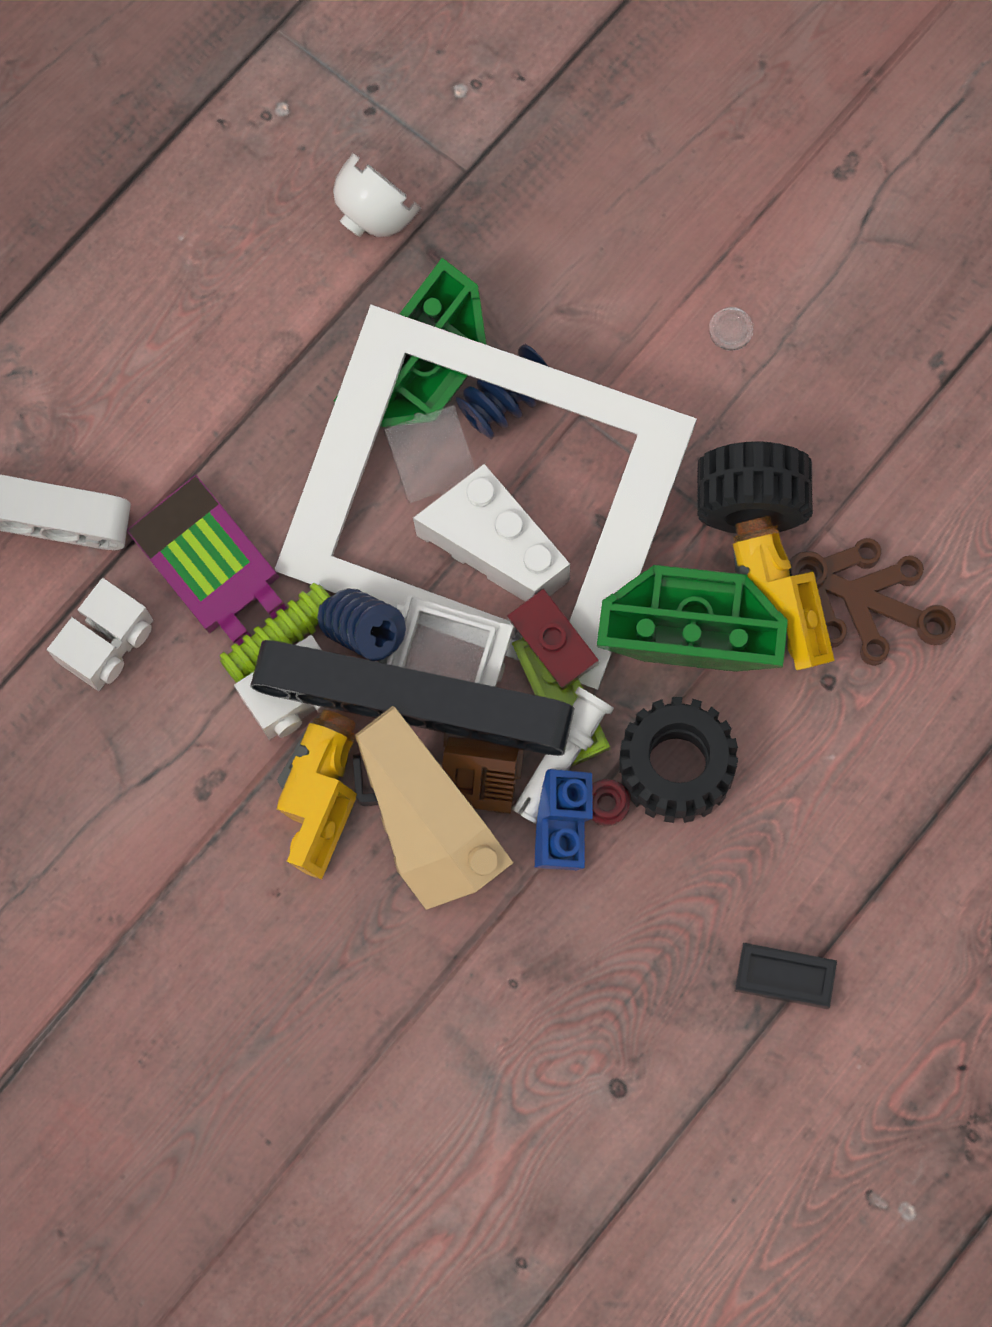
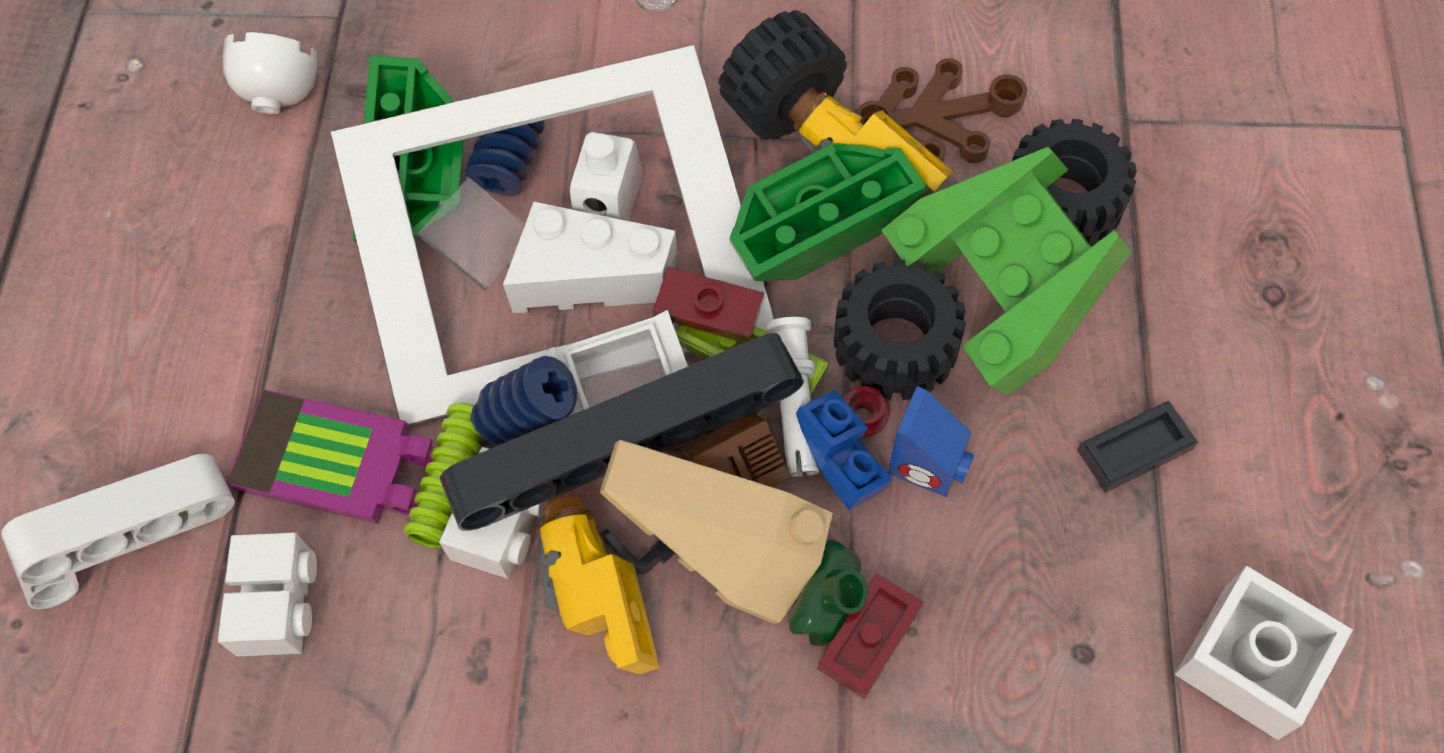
camera: 40 degrees left, 10 degrees down
none -> white torso [570,132,643,221]
none -> dark green piece [788,539,868,646]
none -> dark red plate [817,573,924,699]
none -> bright green wedge [881,147,1132,396]
none -> blue slope [888,387,975,497]
none -> black tyre [1012,119,1137,247]
none -> white brick [1174,566,1353,740]

